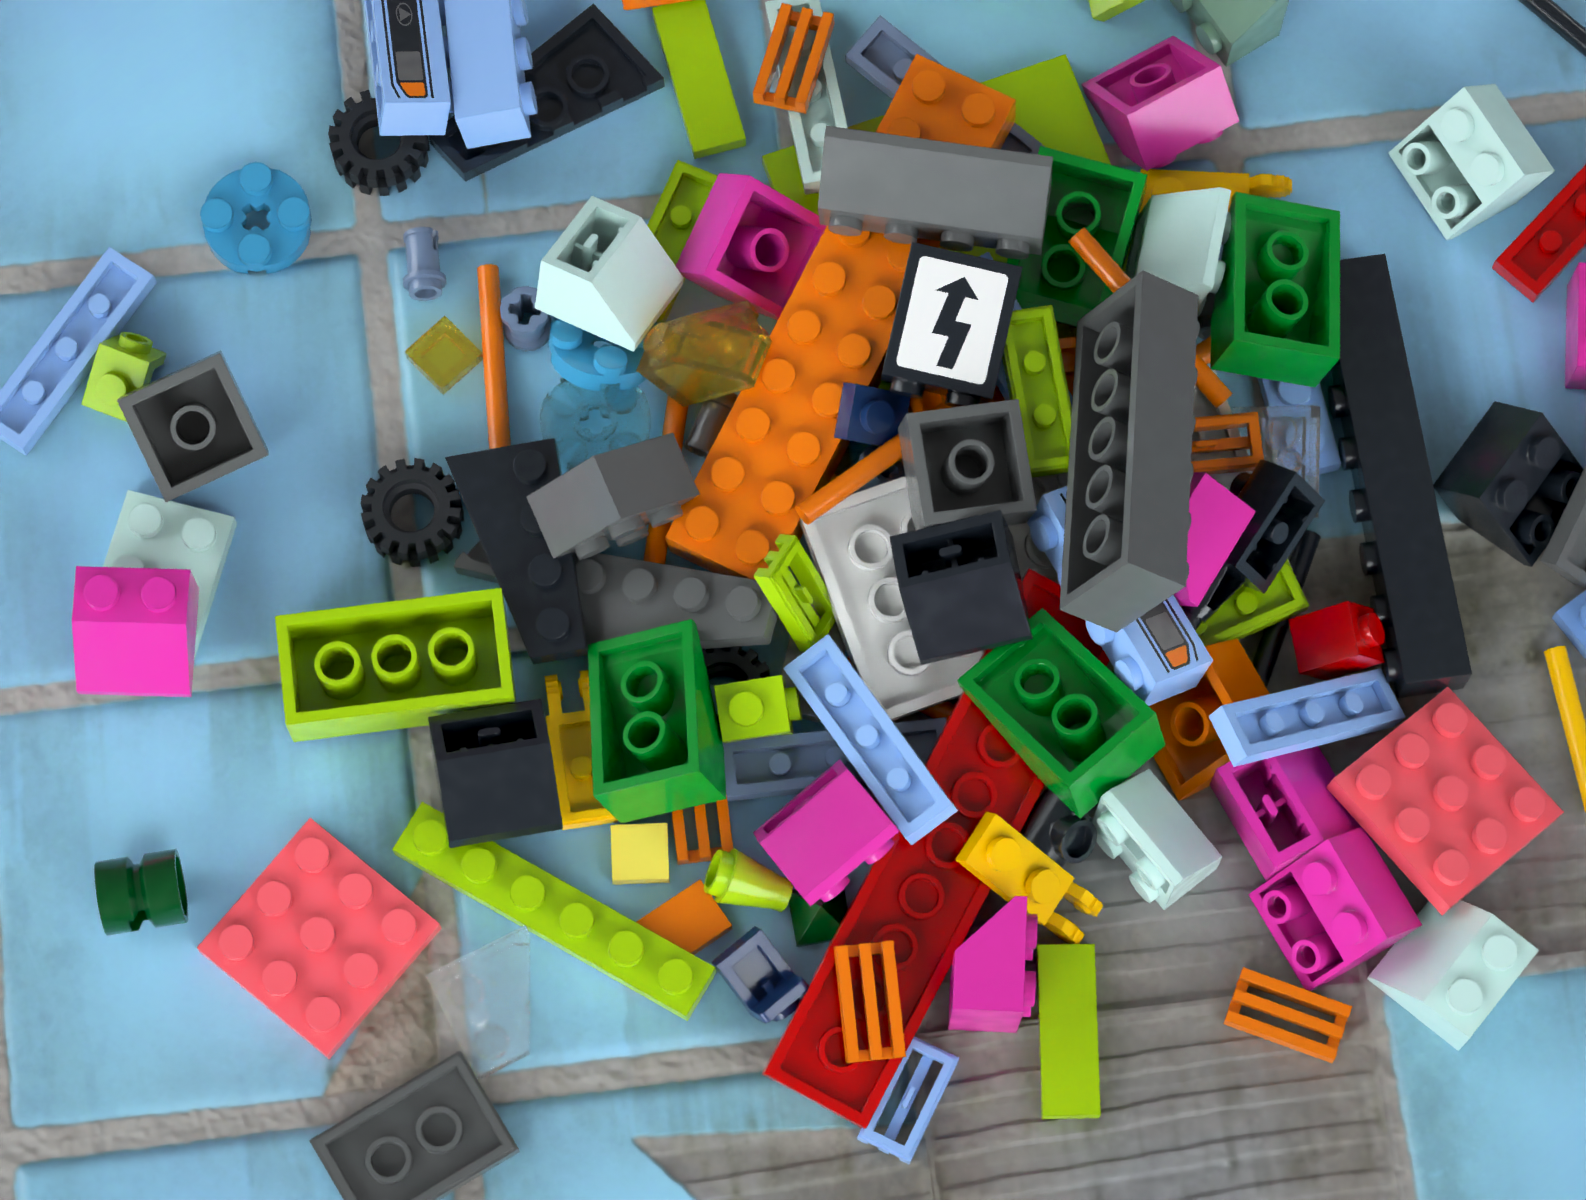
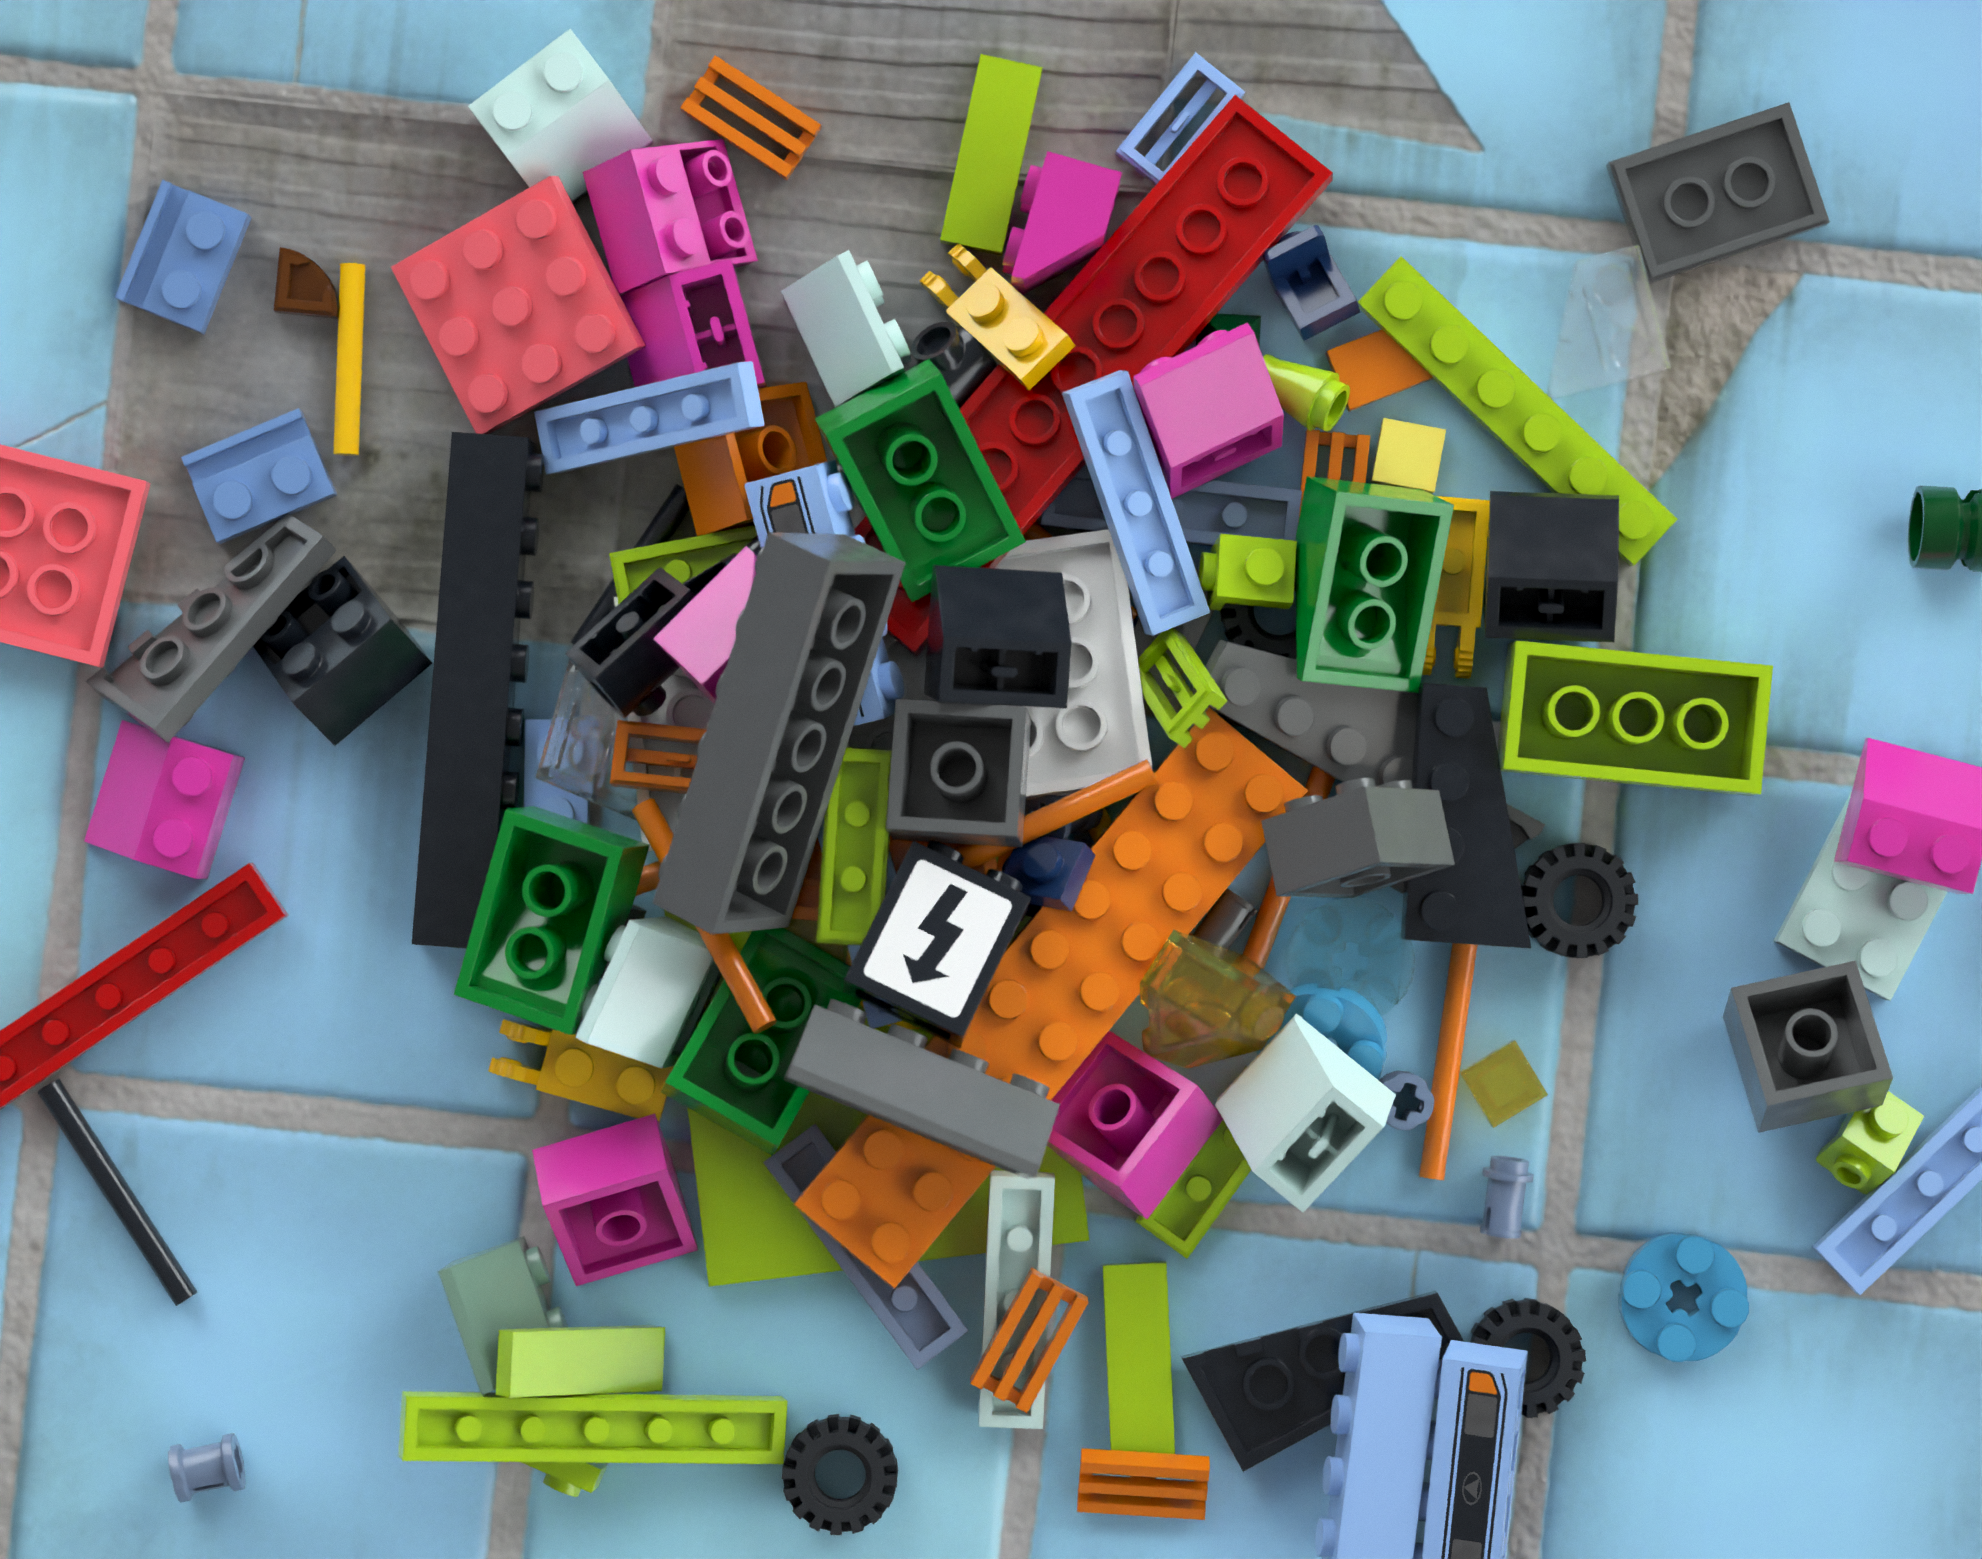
camera: 170 degrees left, 15 degrees up
coral plate [197,818,442,1059] -> none
orange tile [834,940,906,1063] -> none
red brick [1289,601,1385,681] -> none
light aqua slope [1388,84,1555,240] -> none

